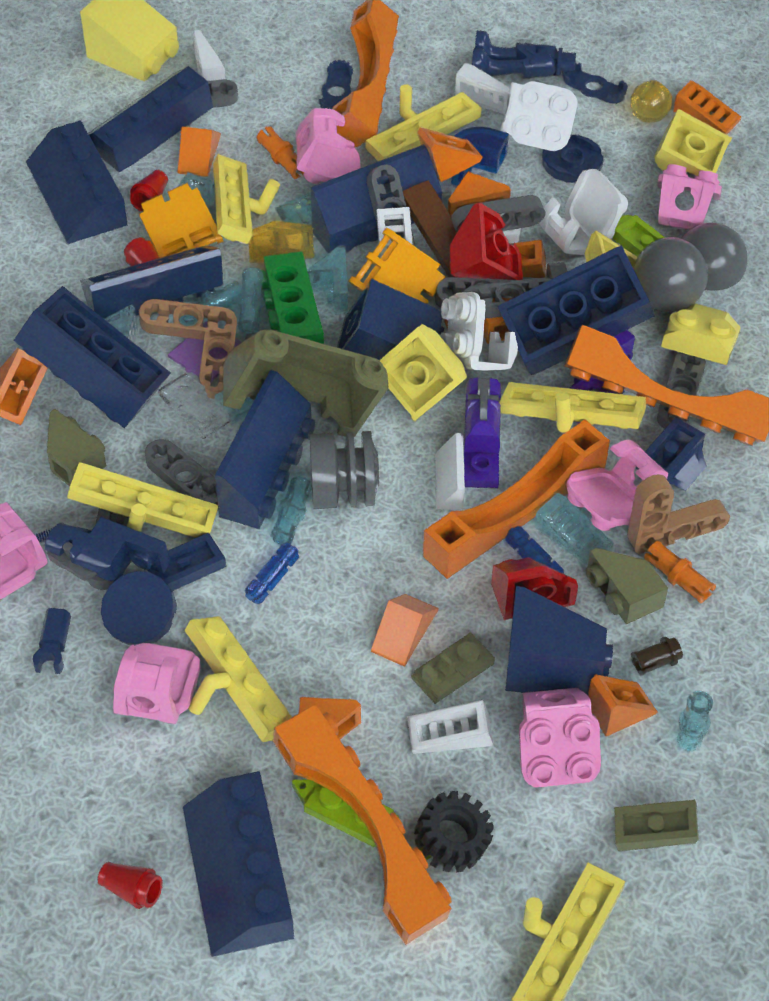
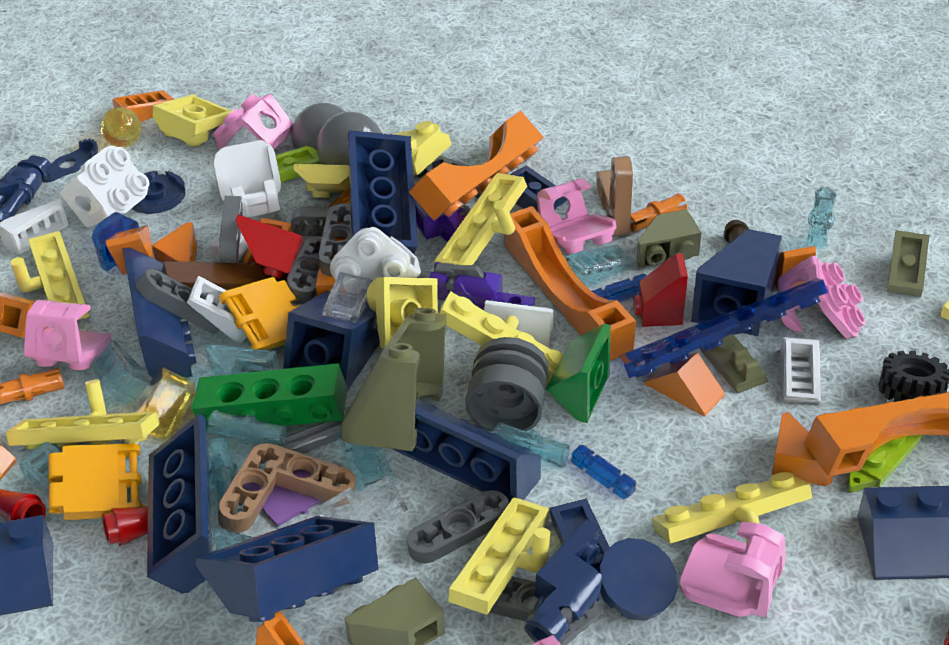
camera: 75 degrees left, 10 degrees down
none -> clear slope [322,272,373,323]
none -> light yellow plate [439,291,563,384]
none -> green slope [546,324,611,423]
none -> clear blue wing [618,278,828,378]

